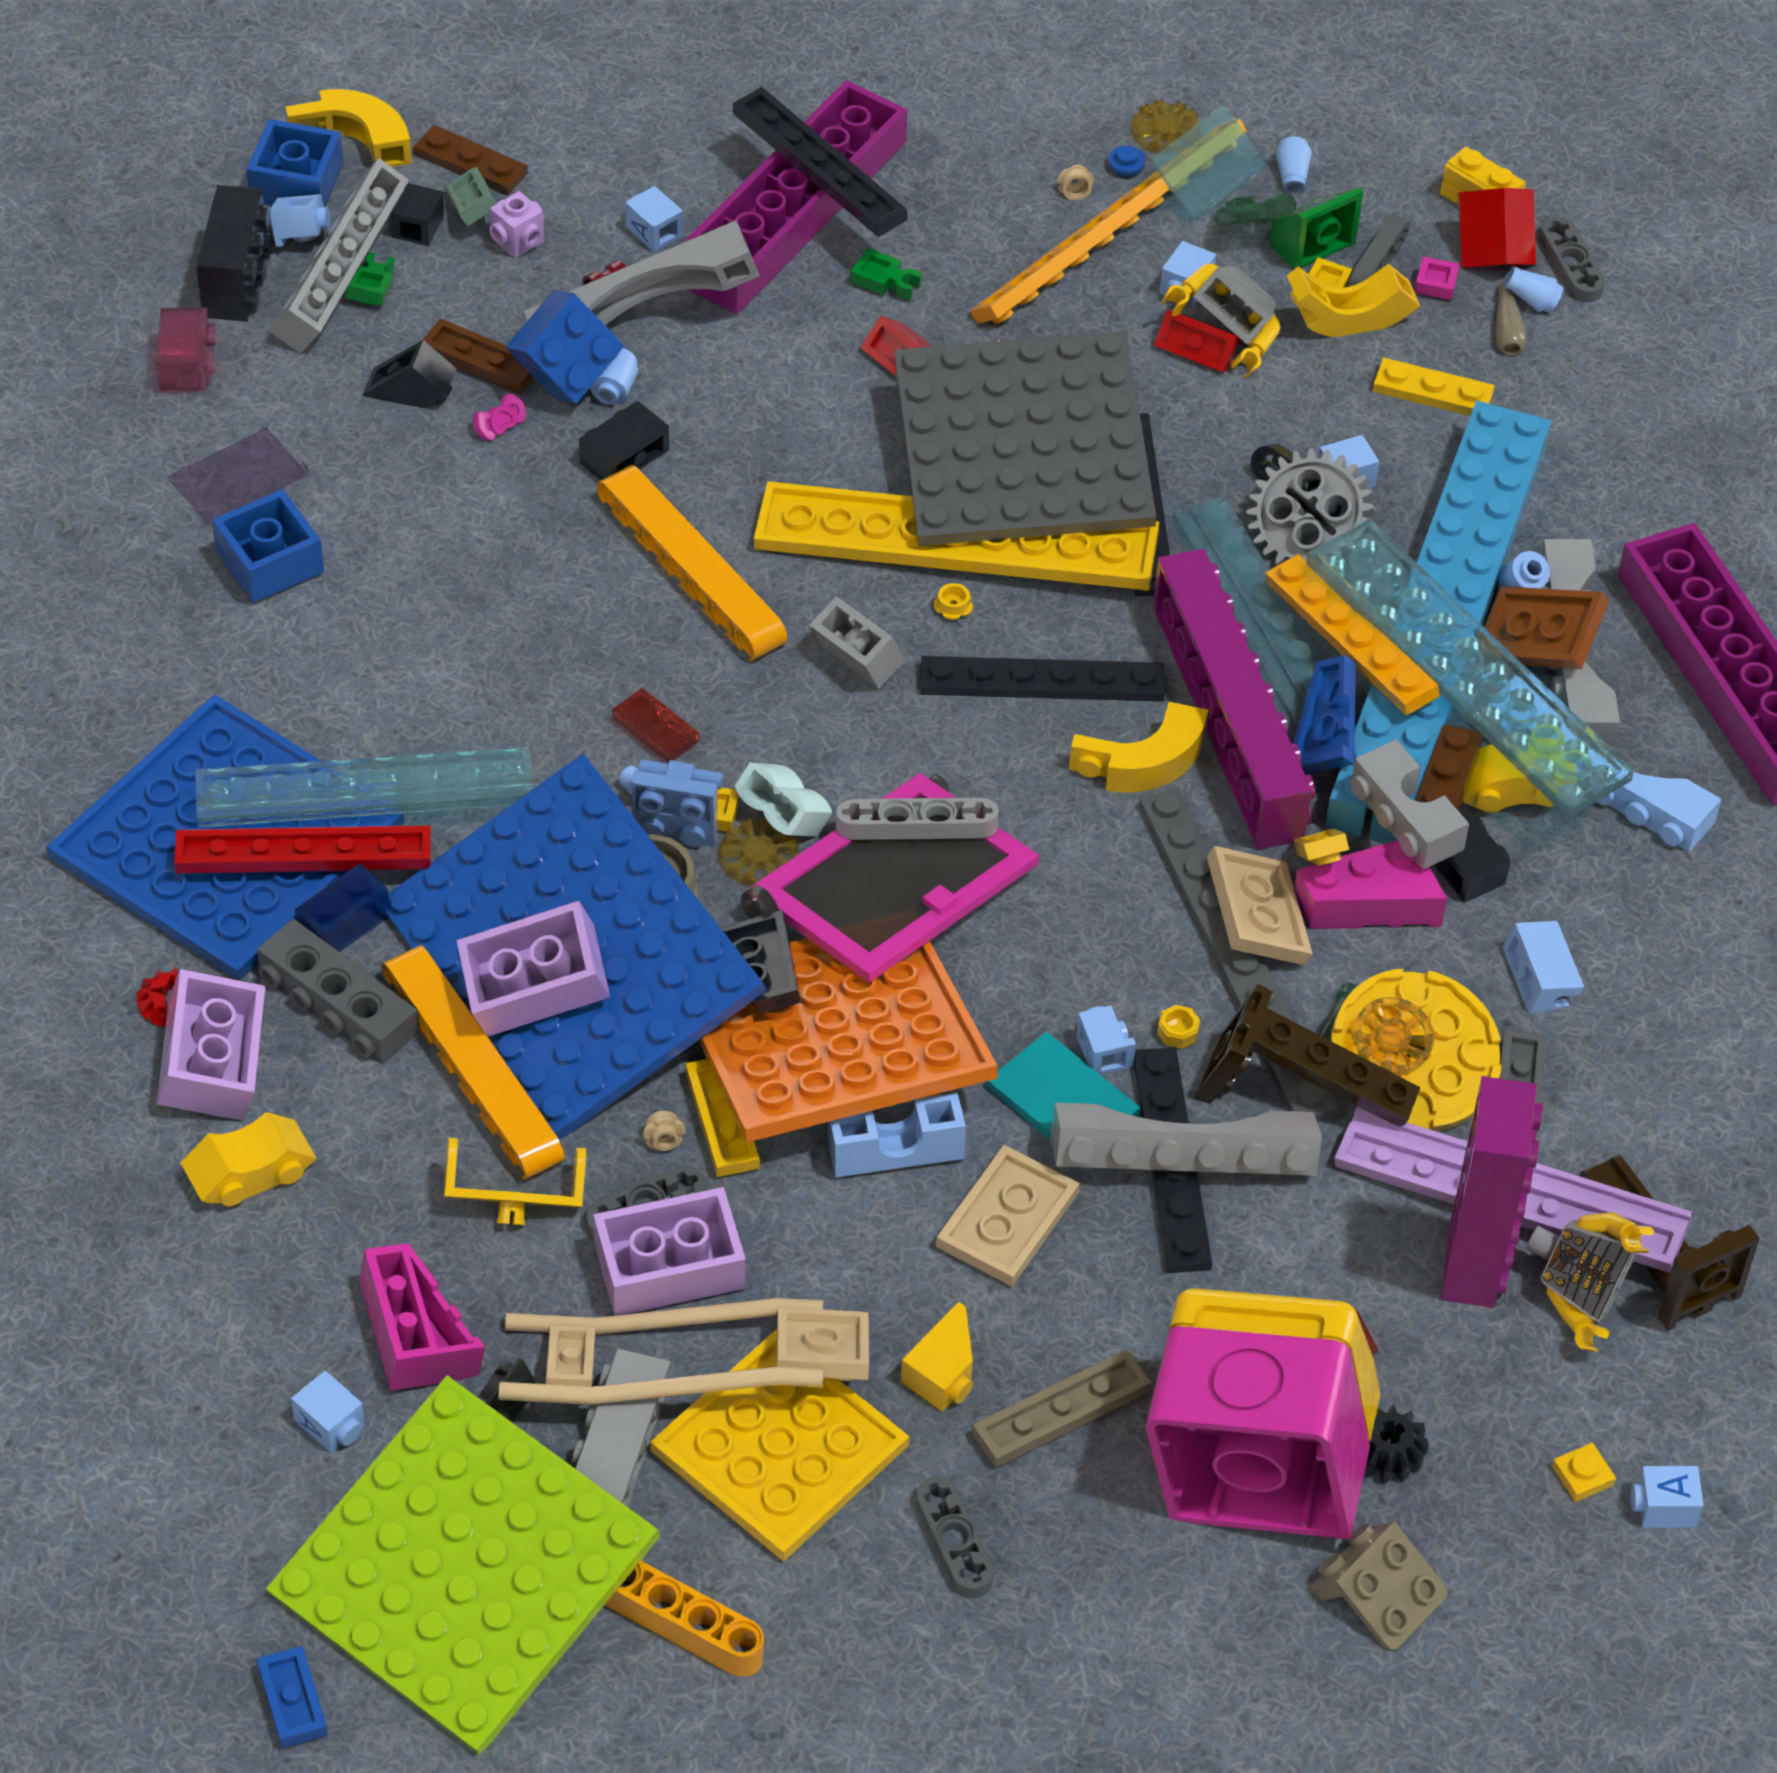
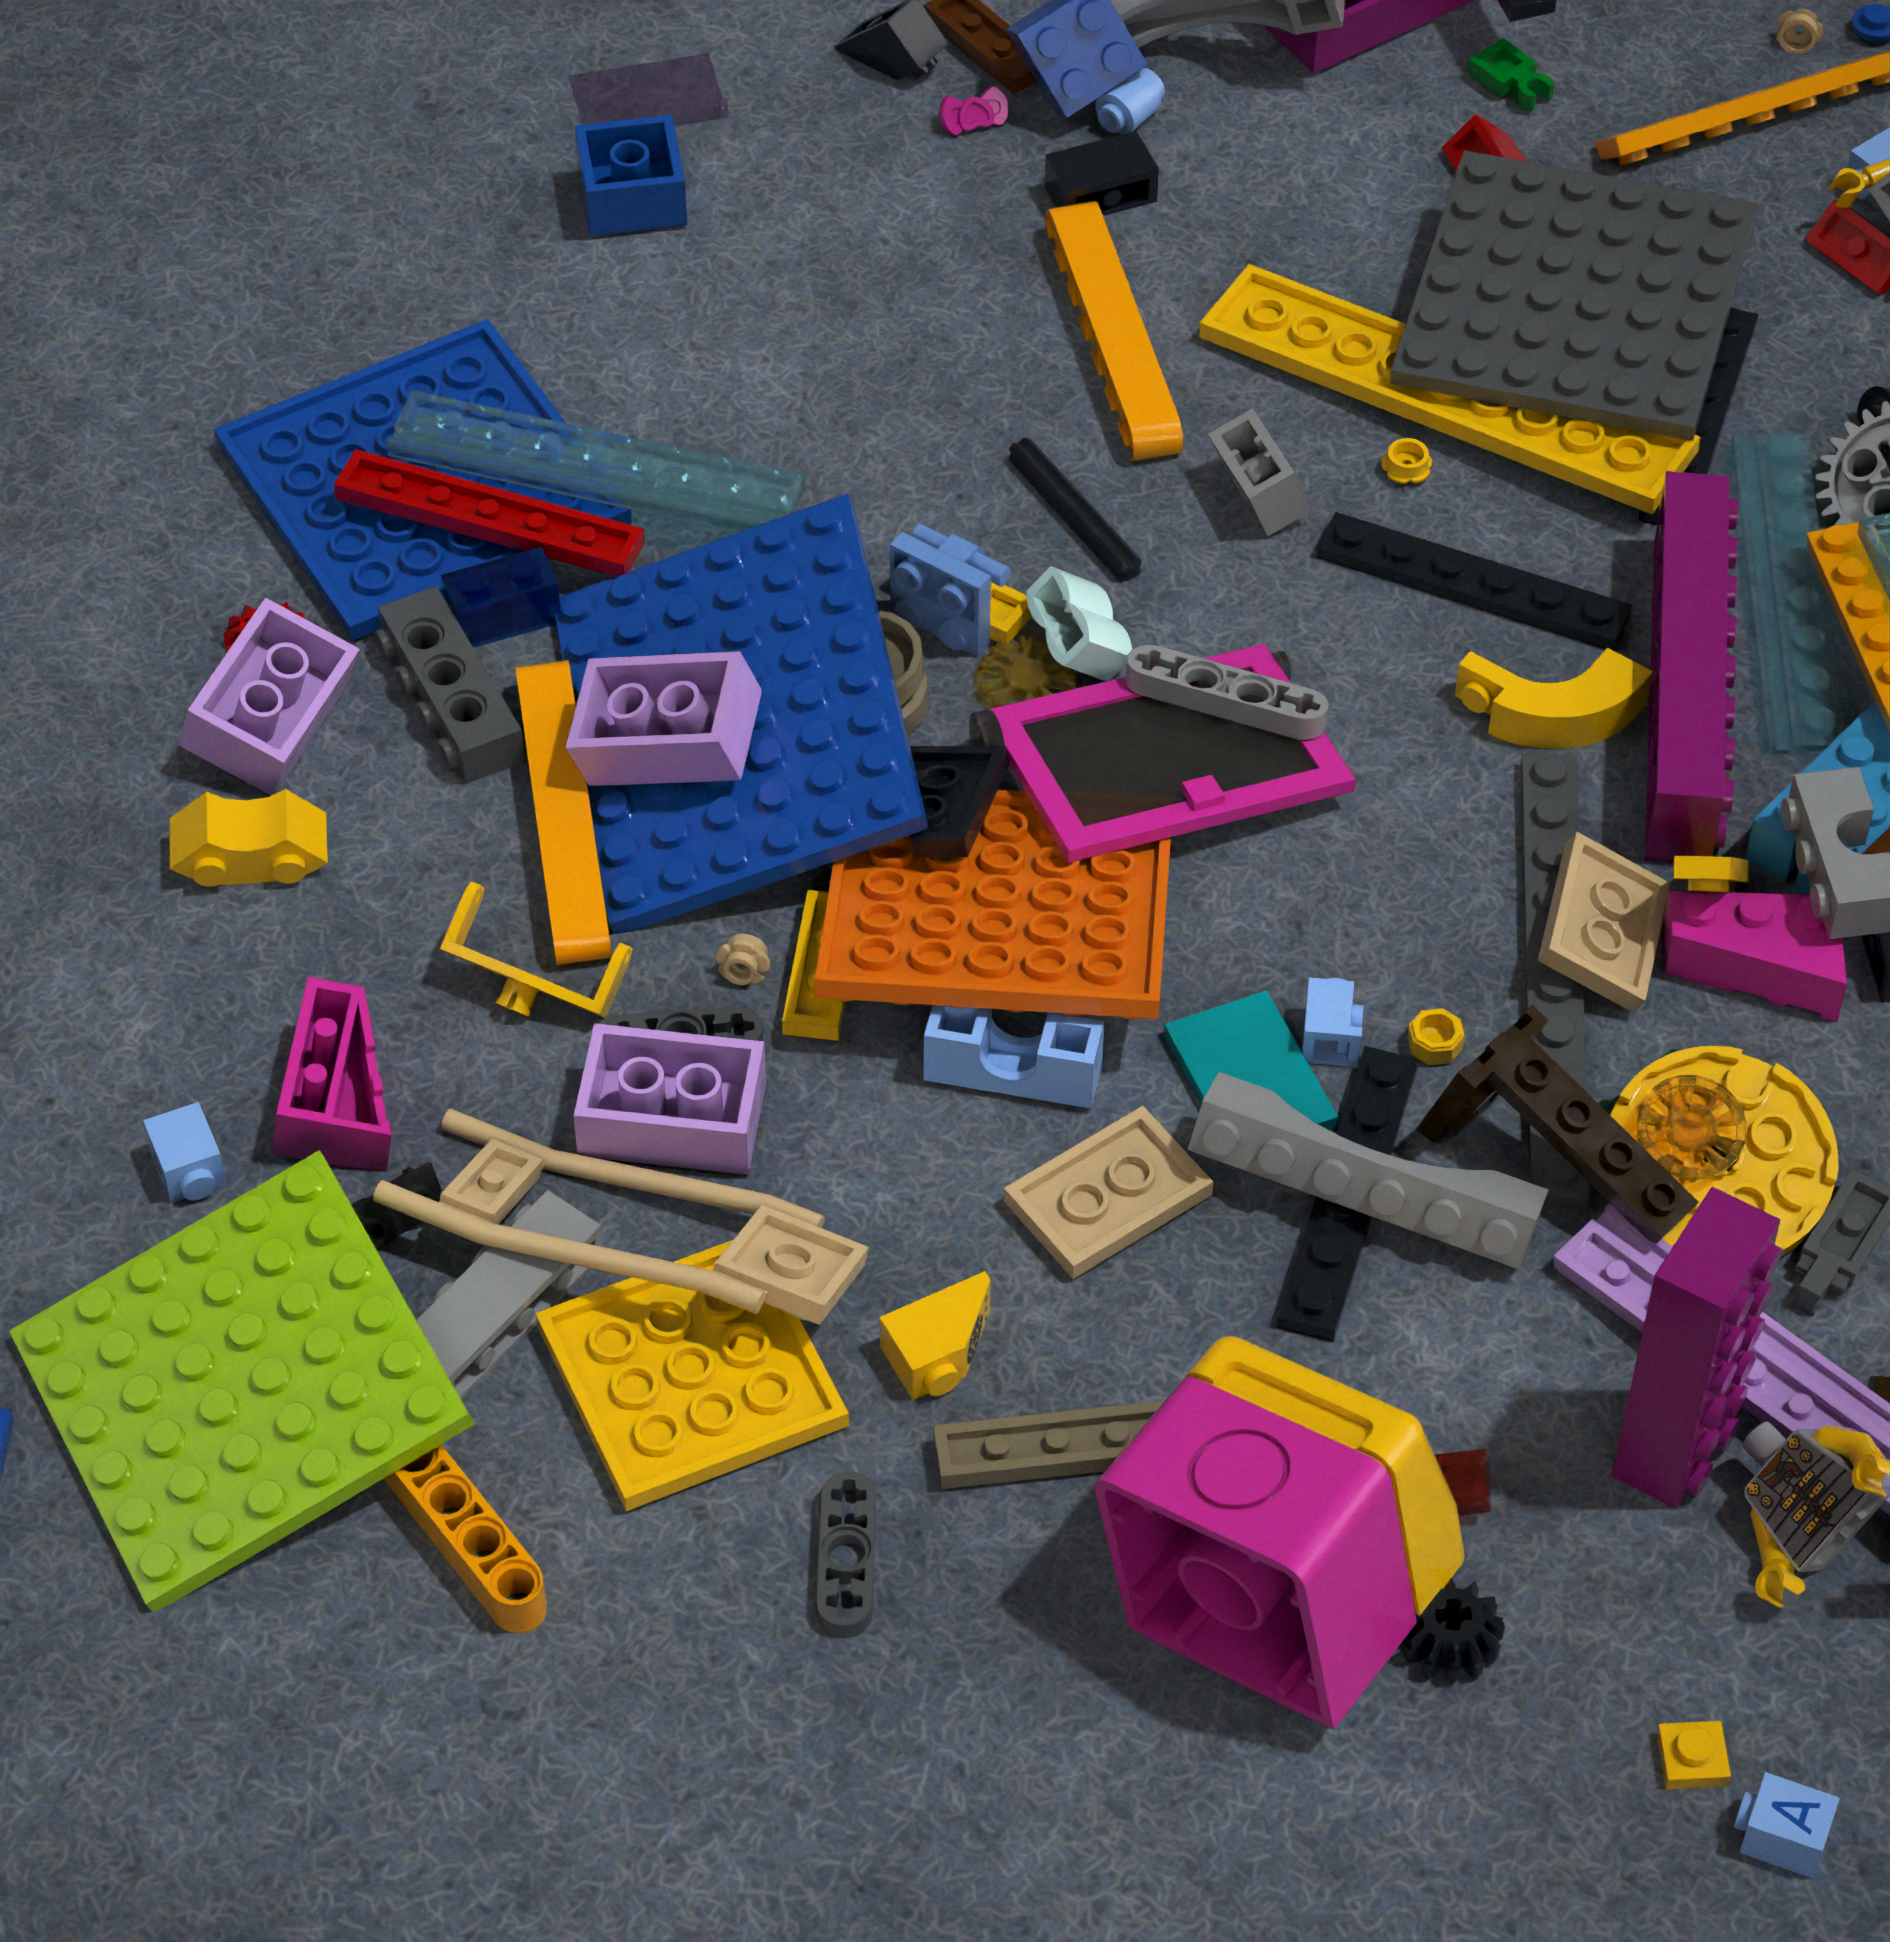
camera: 25 degrees right, 0 degrees up
clear red plate [612,688,699,763] -> none
blue wing [1293,655,1356,774] -> none
dark tan bracket [1309,1521,1447,1650] -> none
none -> black axle [1009,438,1142,582]

